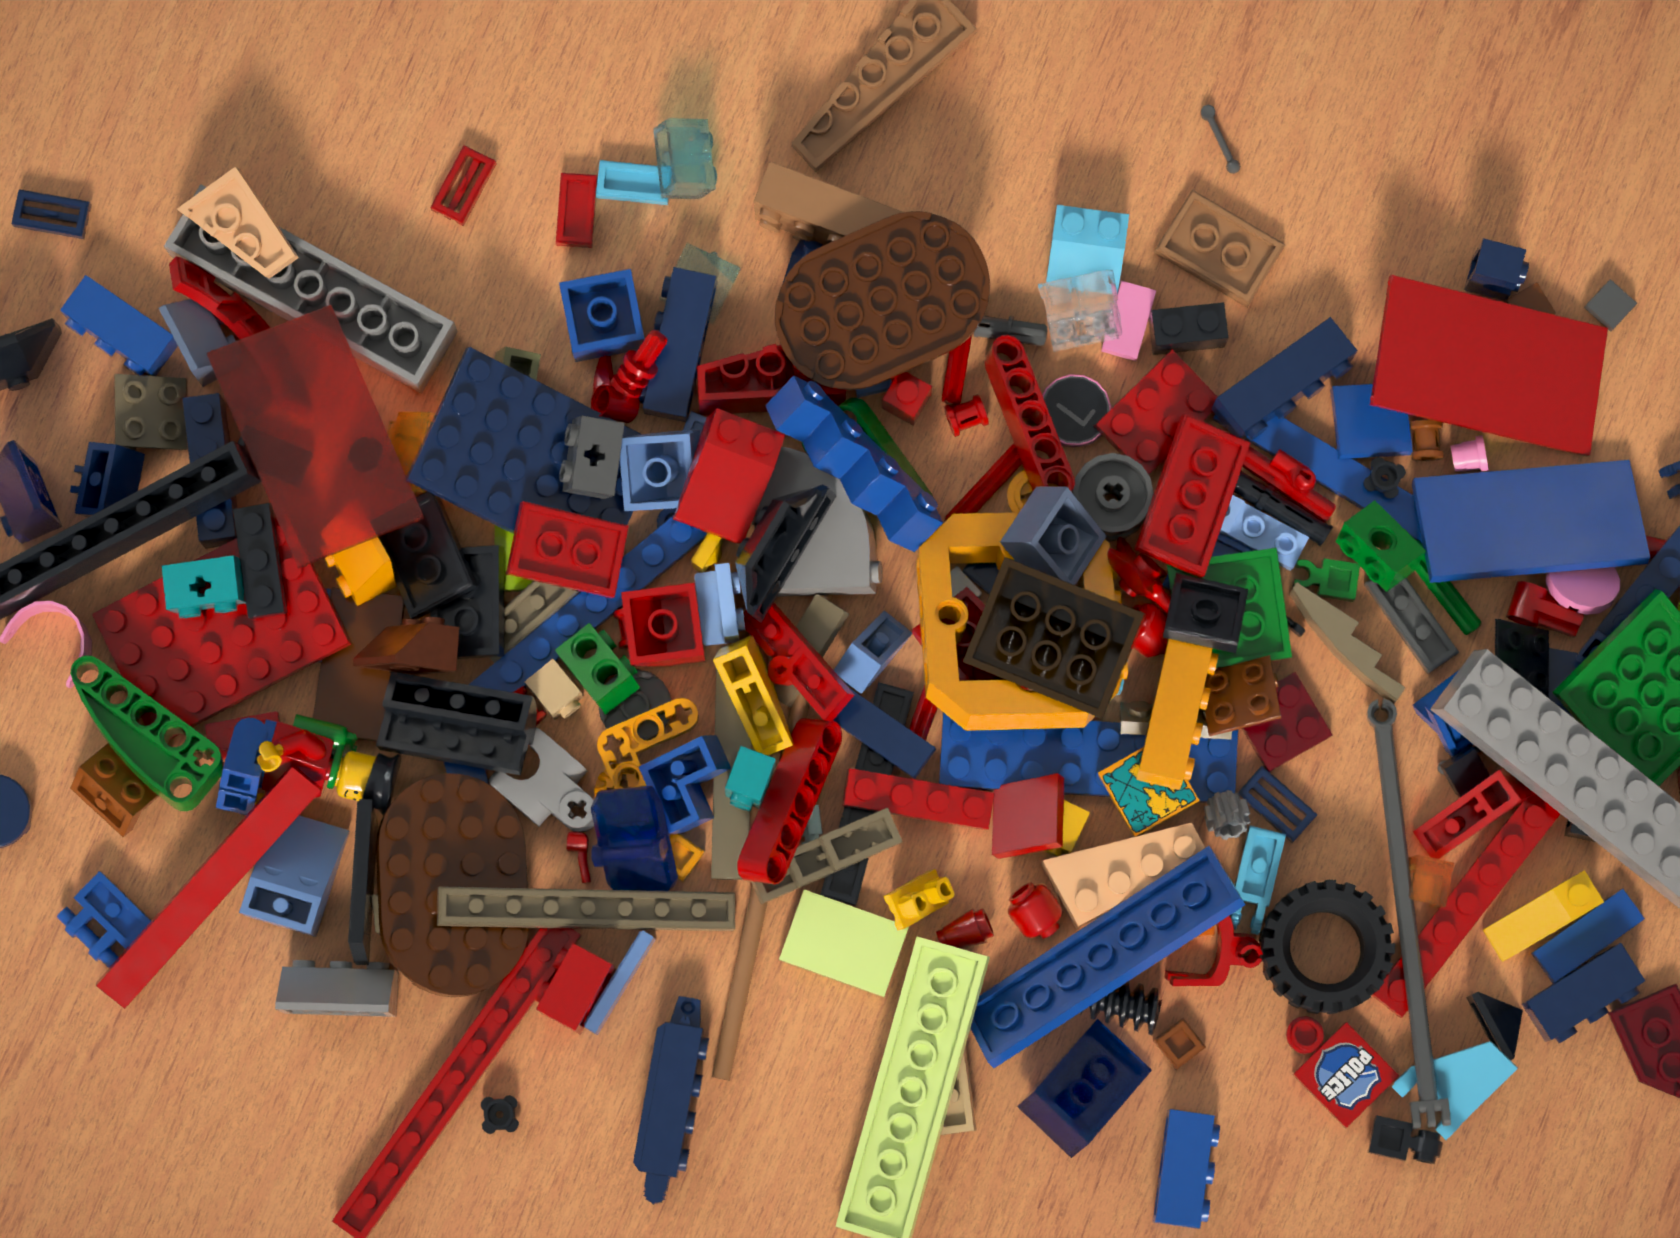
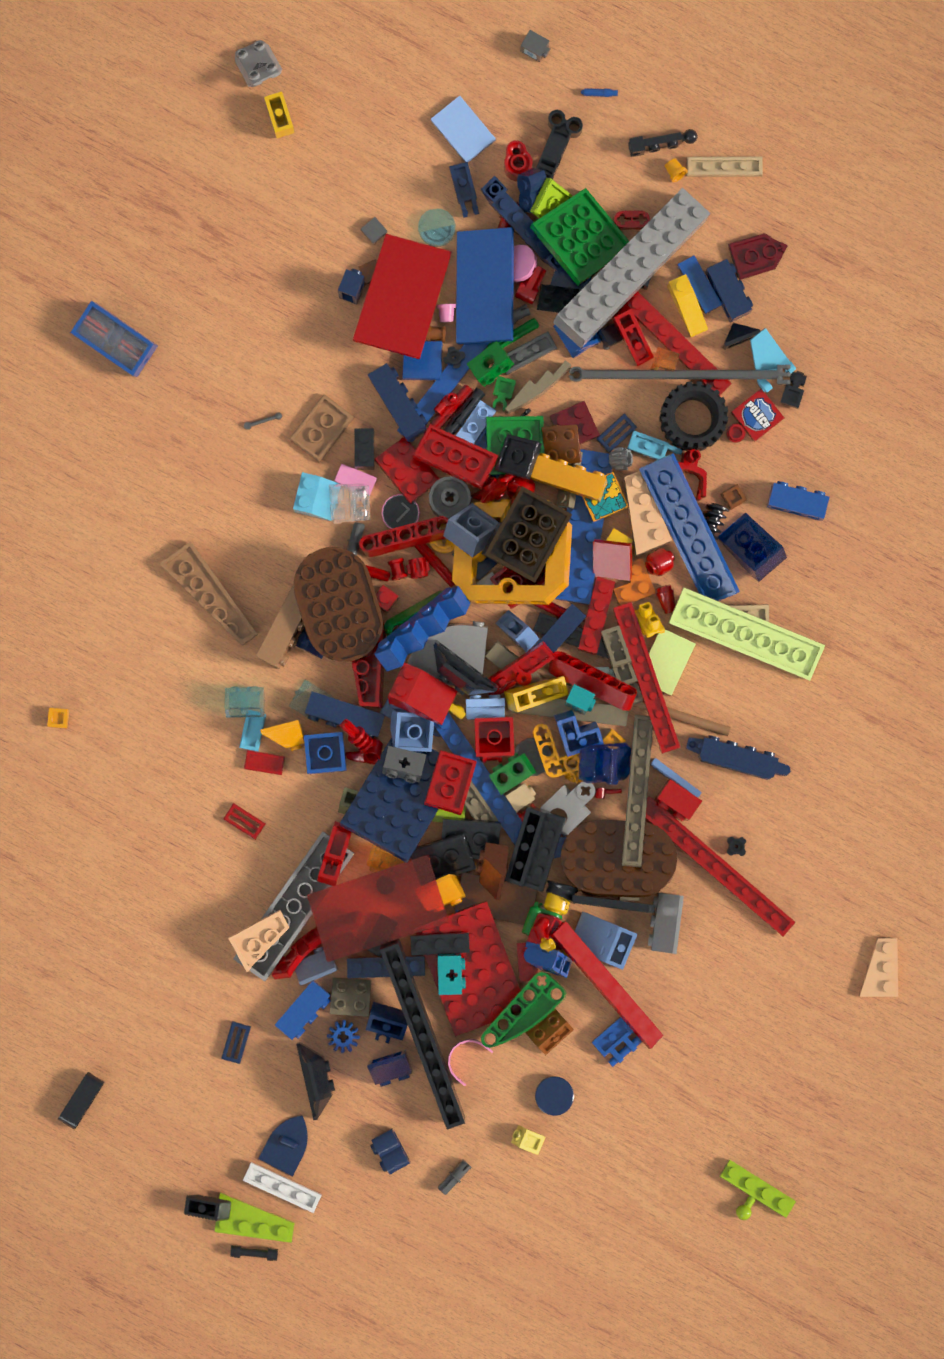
camera: 90 degrees left, 5 degrees up
none -> light orange slope [260,720,305,751]
none -> red slope [317,821,352,887]
none -> blue gear [327,1020,360,1053]
none -> red gear [406,557,430,579]
none -> clear light blue tile [418,209,456,247]
none -> dark grey pin [513,304,531,325]
none -> orange plate [613,558,656,606]
none -> red plate [613,602,681,754]

